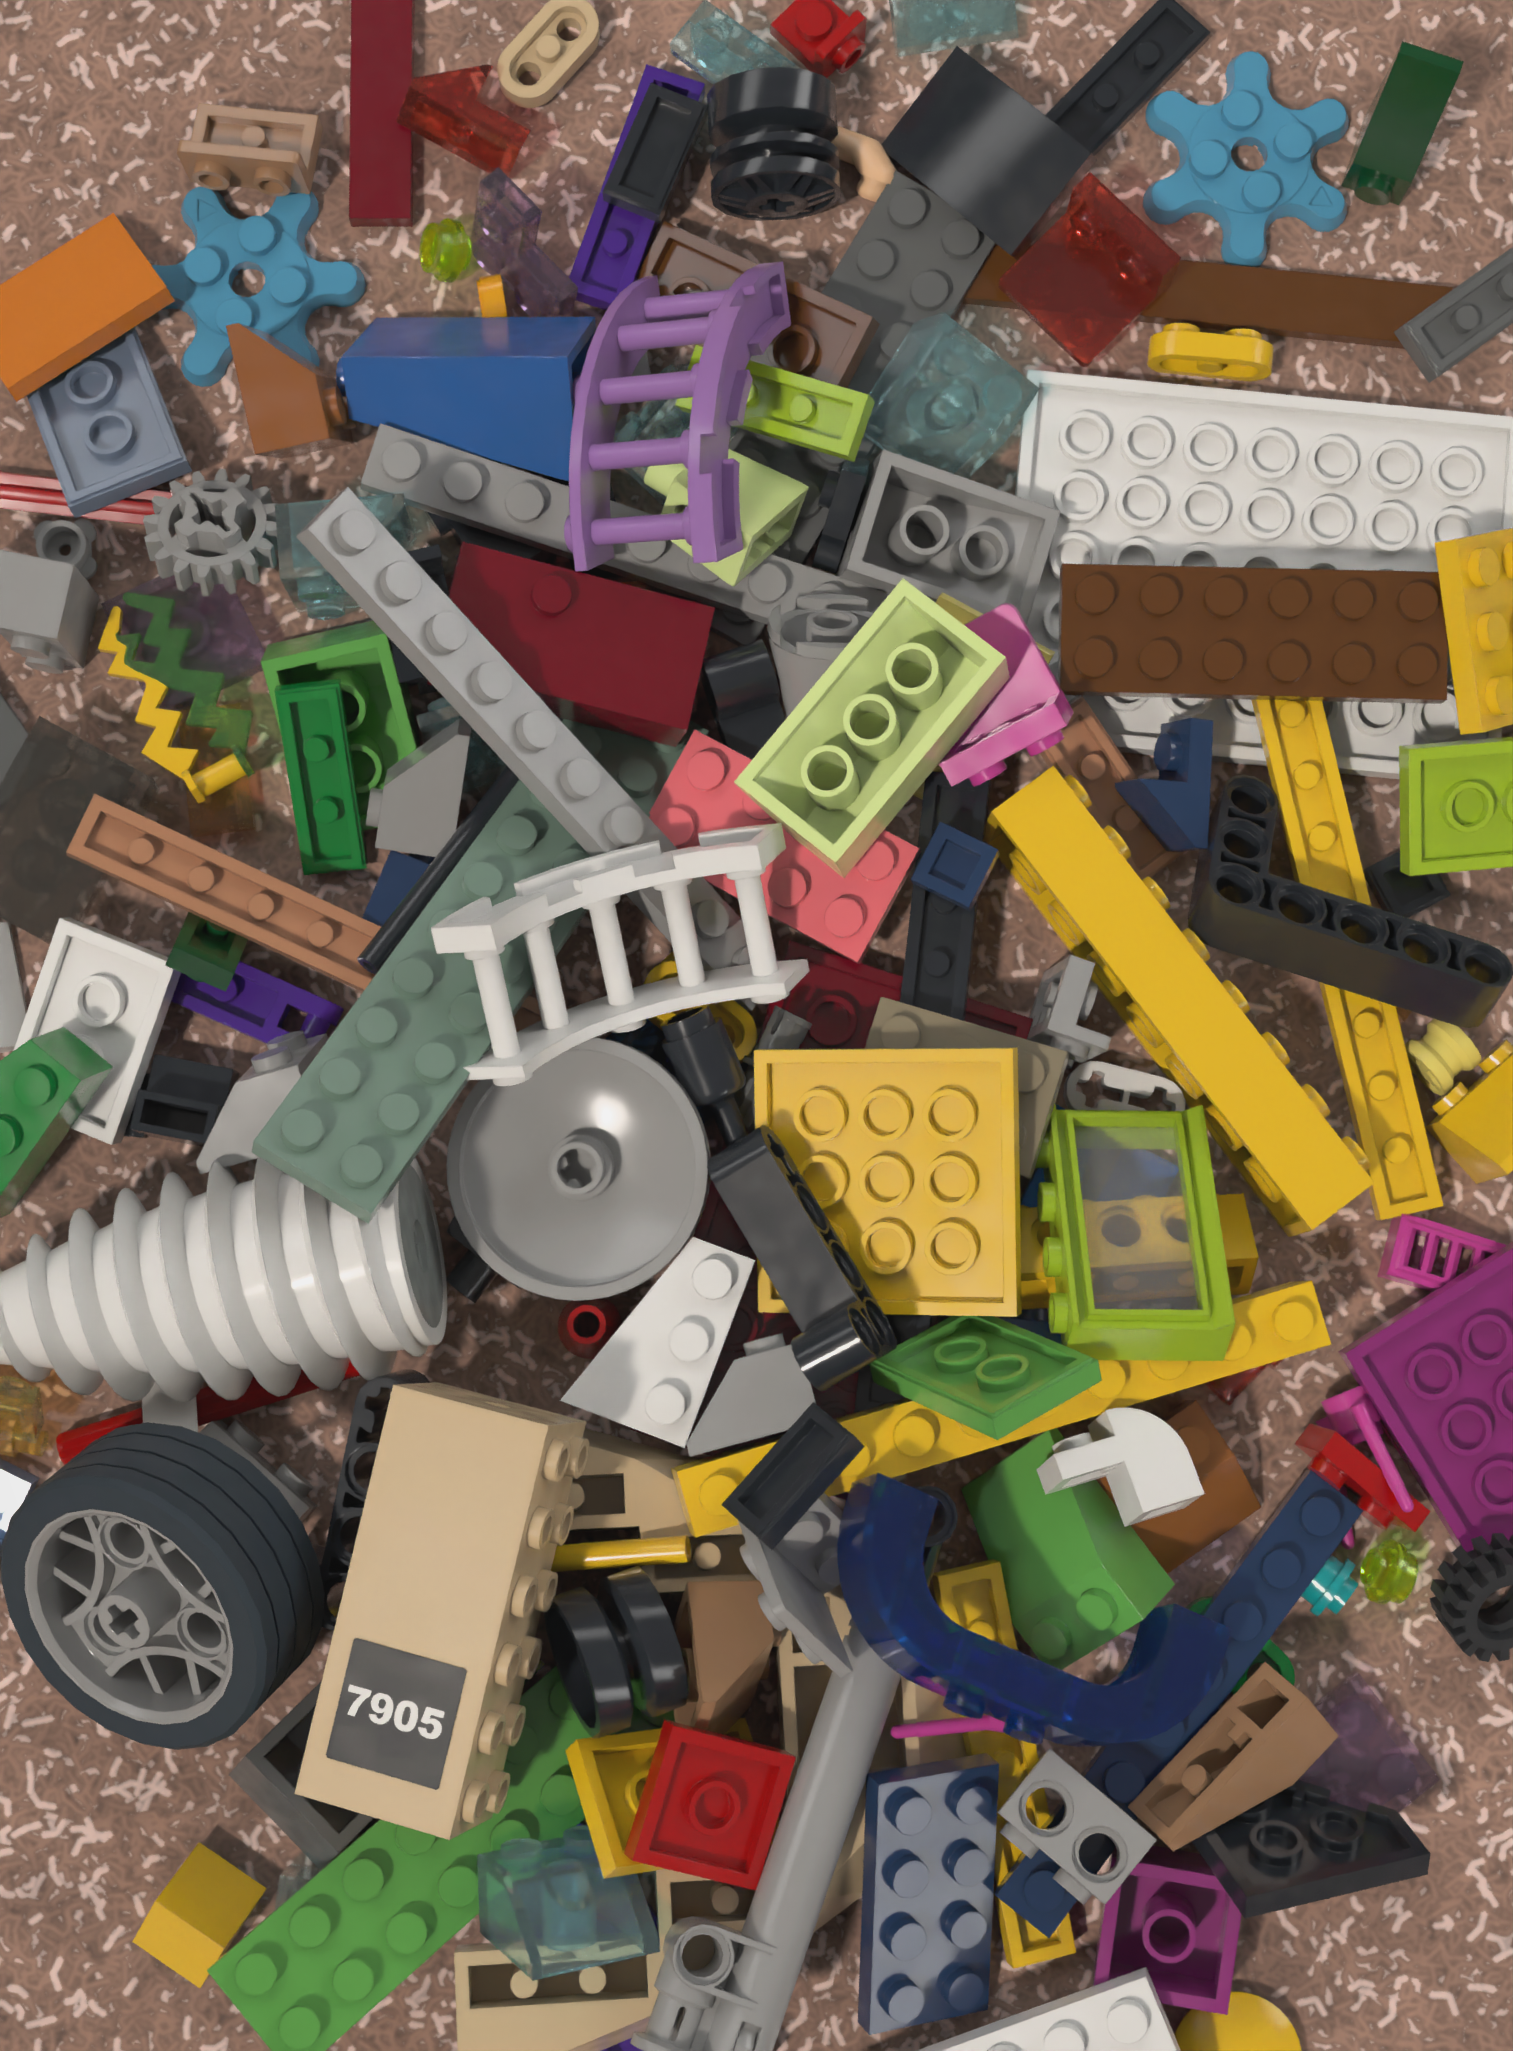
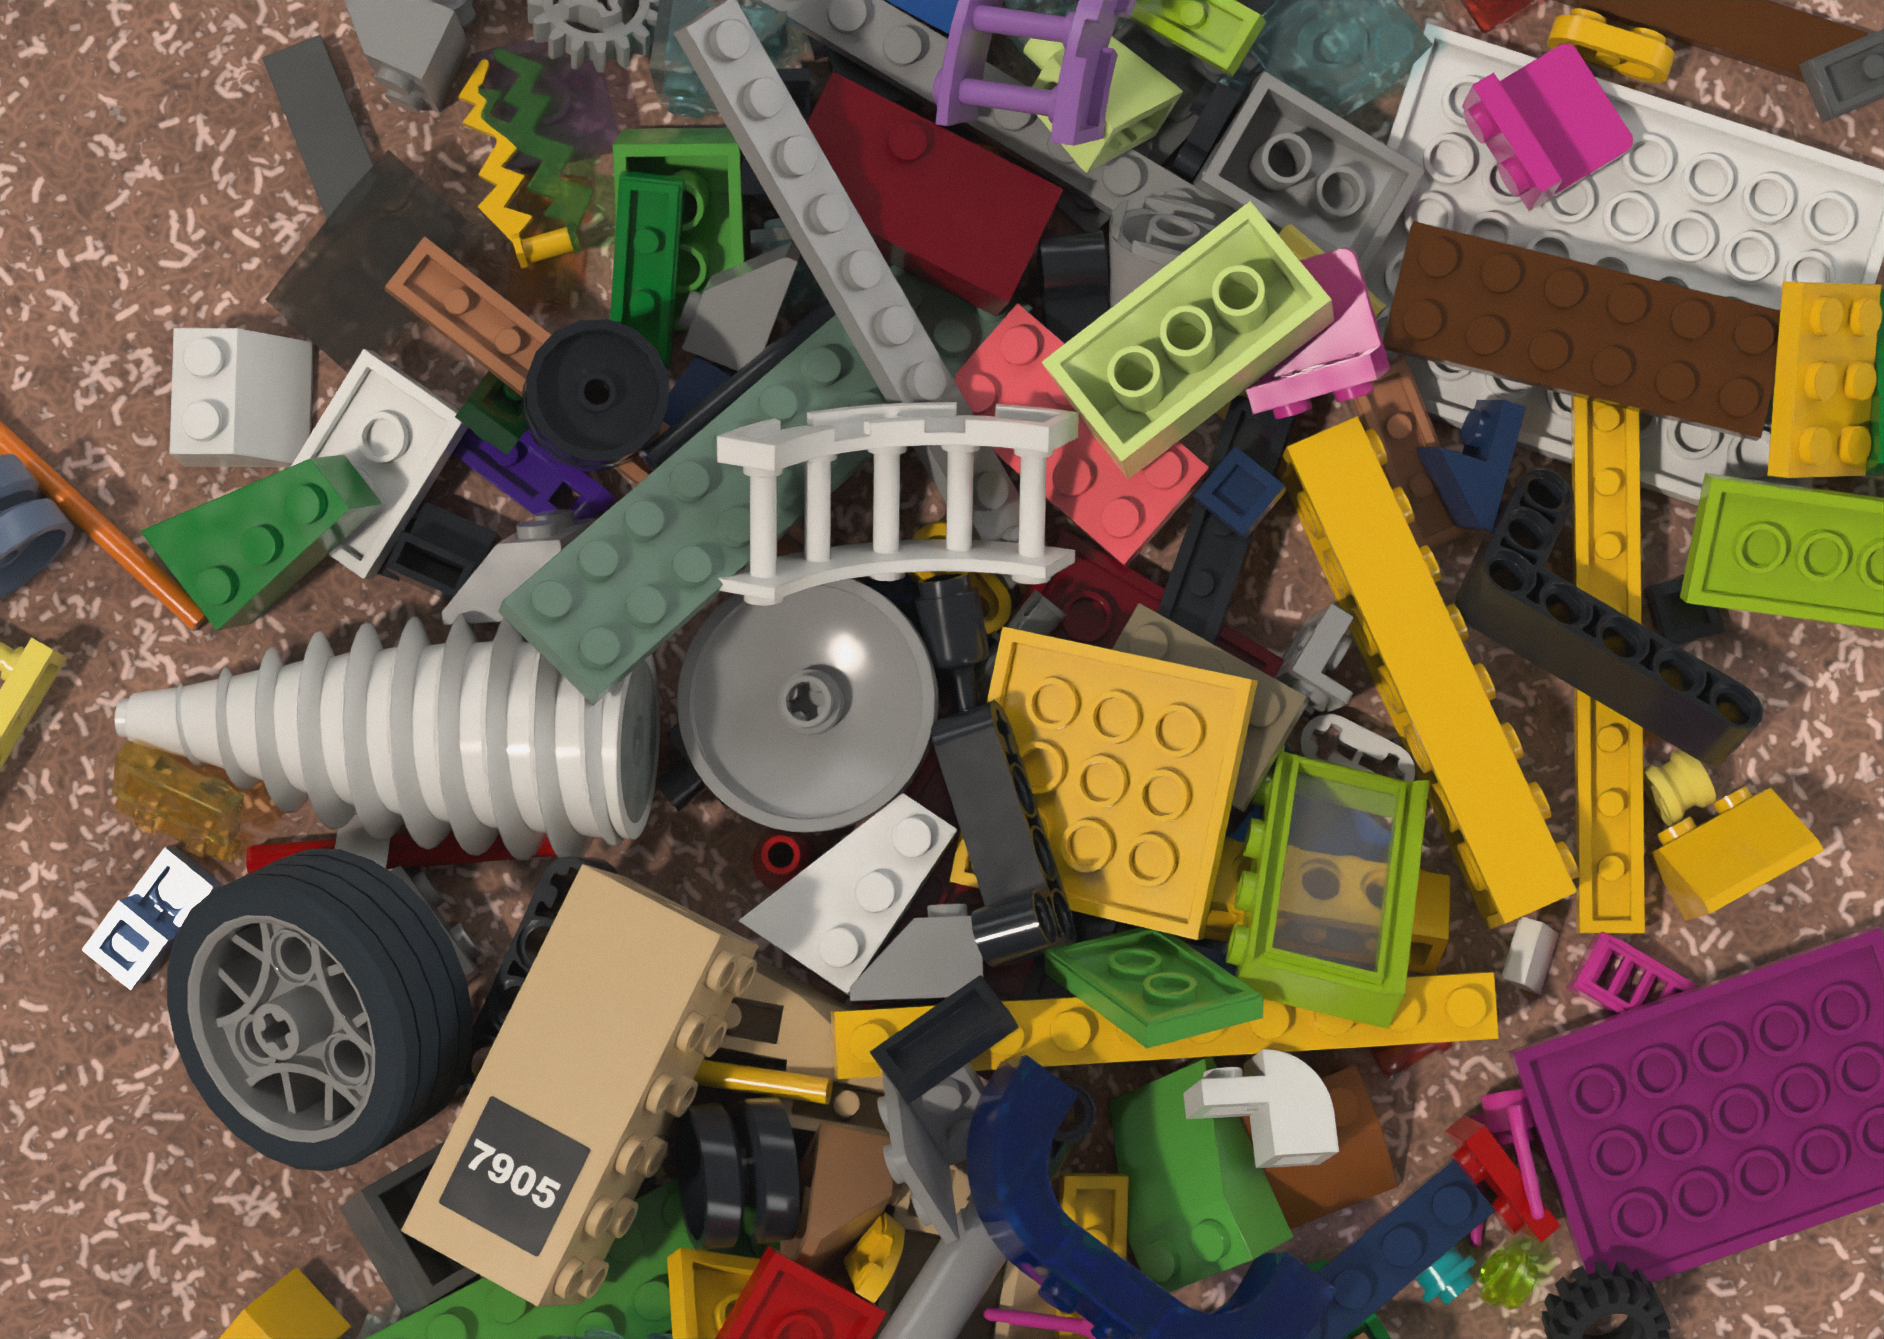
camera: 20 degrees right, 0 degrees up
none -> black wheel [522,319,669,471]
none -> yellow tile [843,1212,904,1304]
none -> dark pink bracket [1462,44,1633,211]
none -> white tile [1502,917,1559,995]

